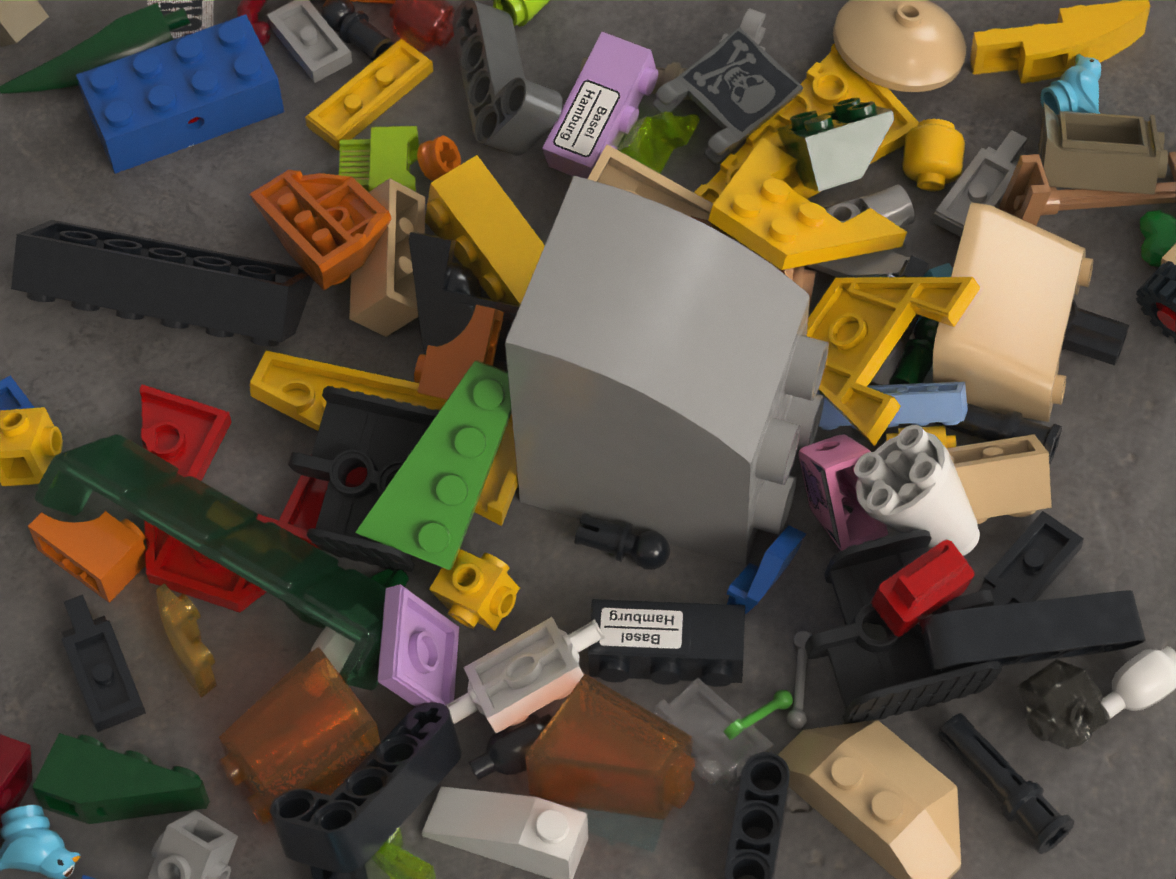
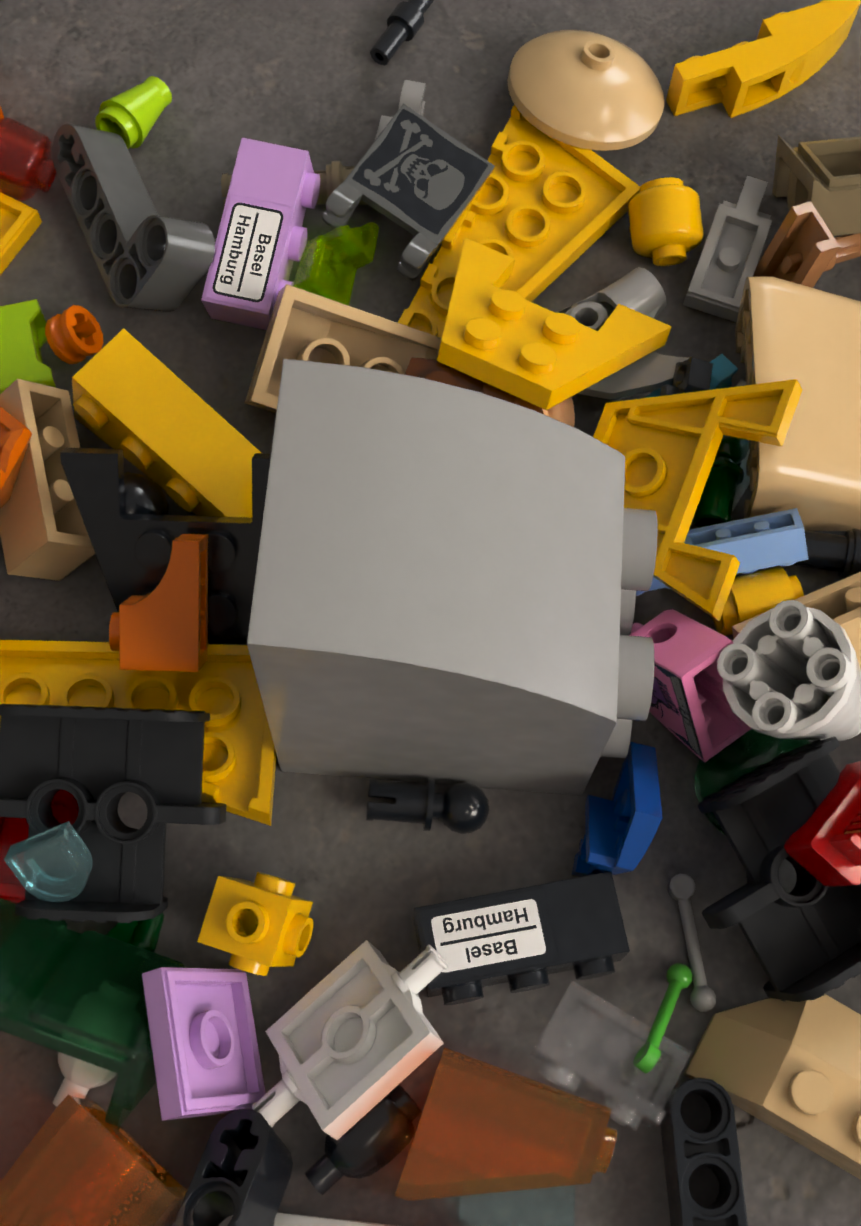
camera: 20 degrees left, 10 degrees up
bright green wing [355,360,512,570] -> none
slope [777,98,895,192] -> none
medium azure animal [1041,54,1101,115] -> none
none -> clear light blue tile [4,821,93,902]

